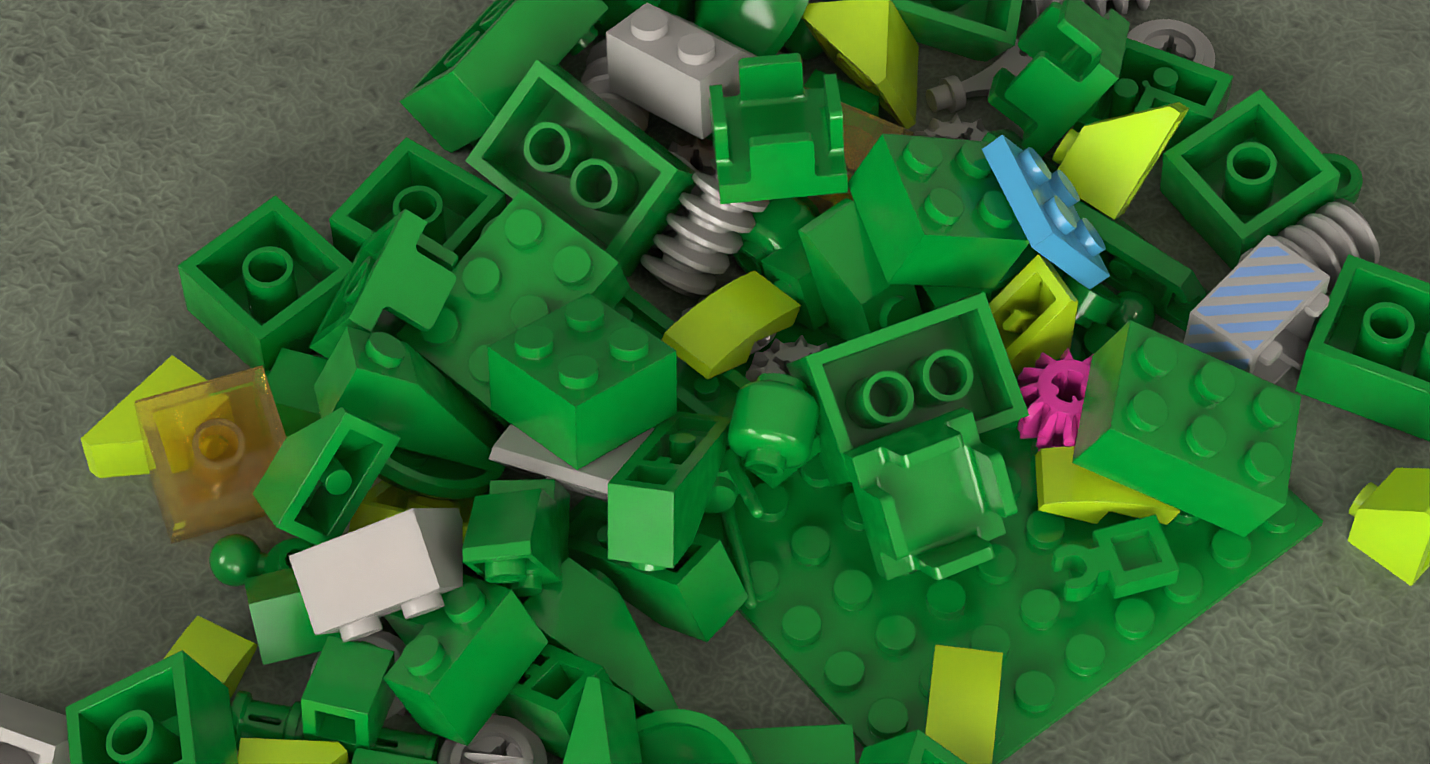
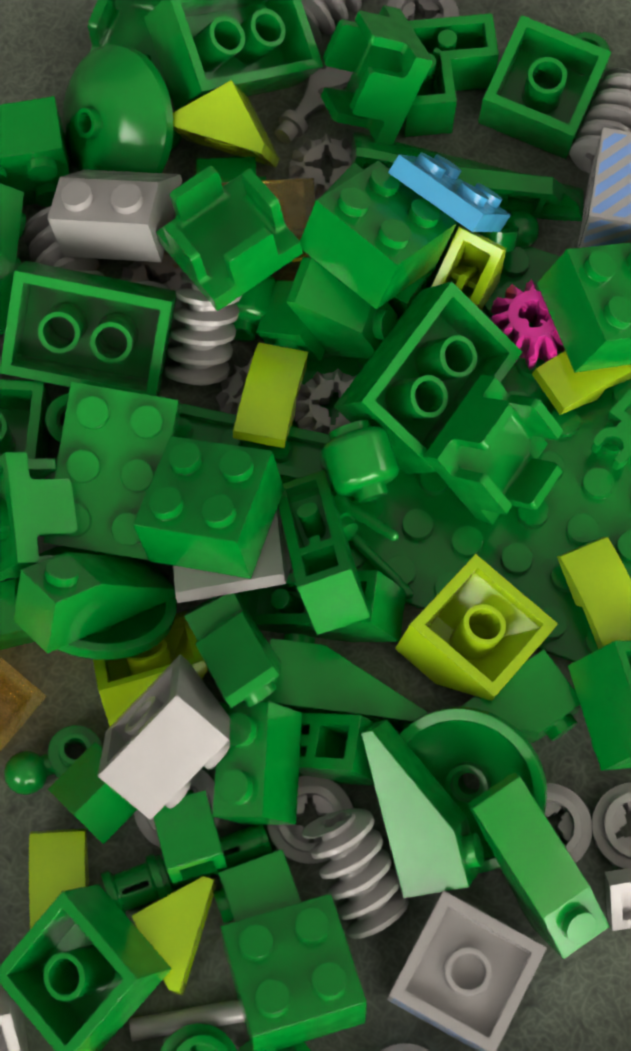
camera: 30 degrees left, 15 degrees up
green slope [252,407,401,545] -> none
lime slope [1052,102,1190,220] -> none
none -> lime slope [395,554,558,701]

